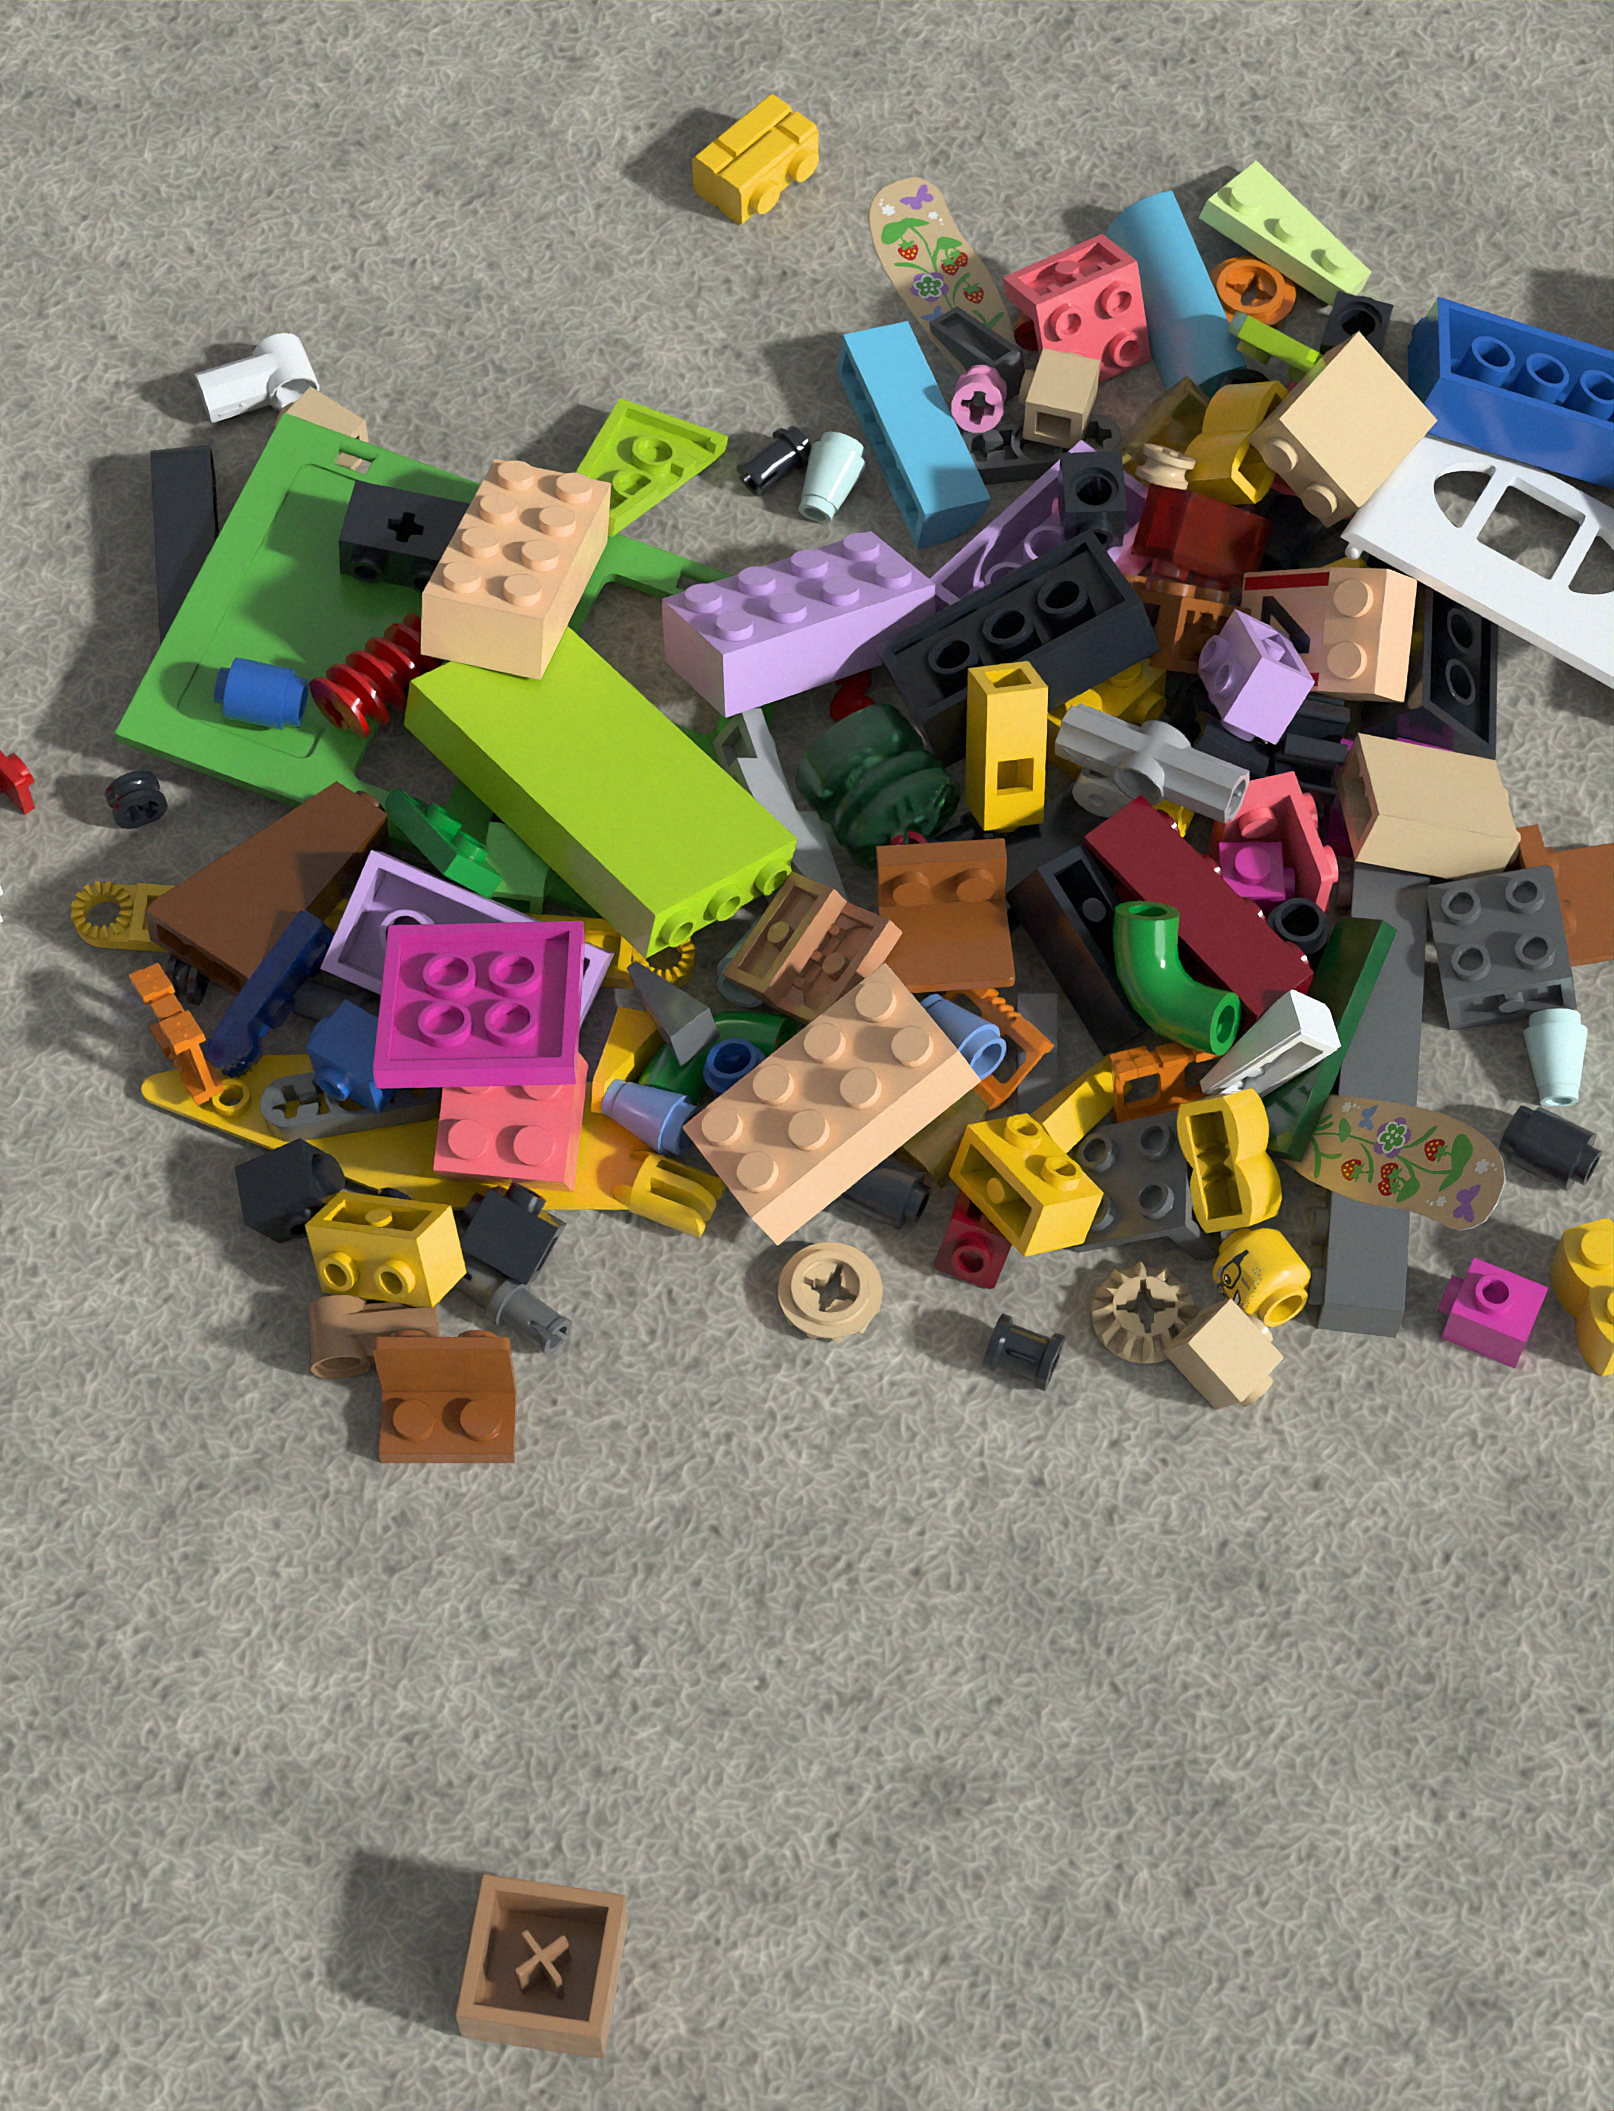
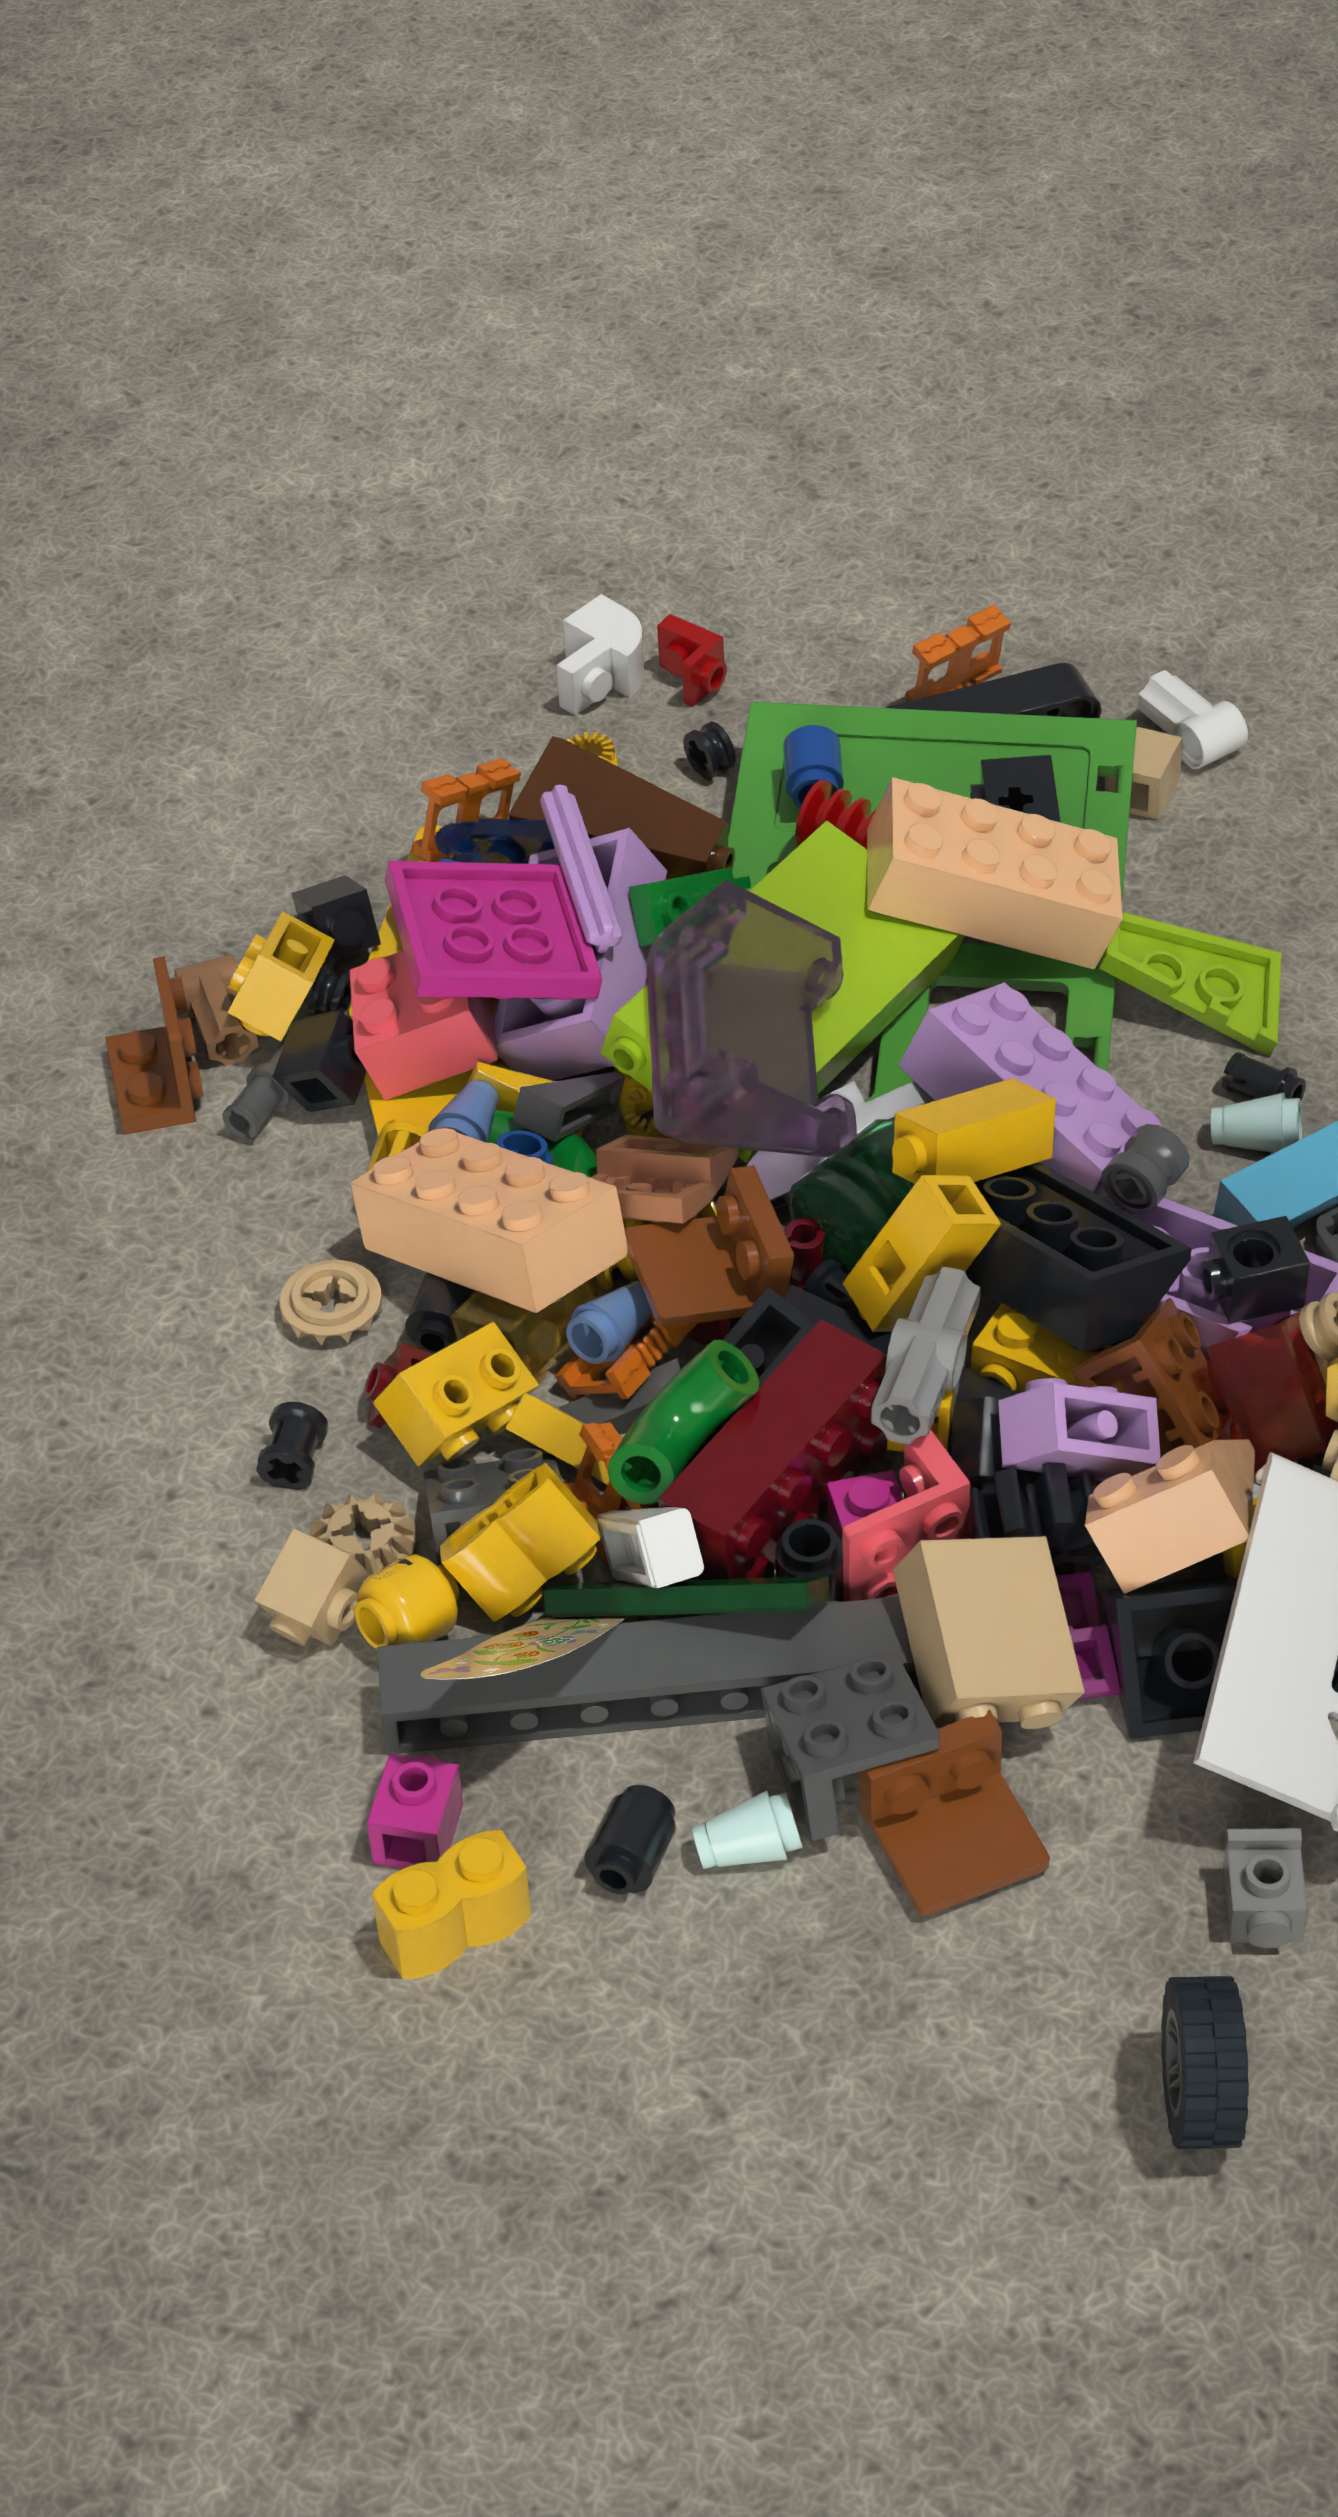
camera: 80 degrees right, 15 degrees down
none -> lavender axle [540,784,622,953]
none -> windscreen [646,880,857,1157]
none -> yellow brick [892,1078,1056,1184]
none -> orange piece [905,604,1011,702]
none -> dark grey wheel [1101,1124,1190,1215]

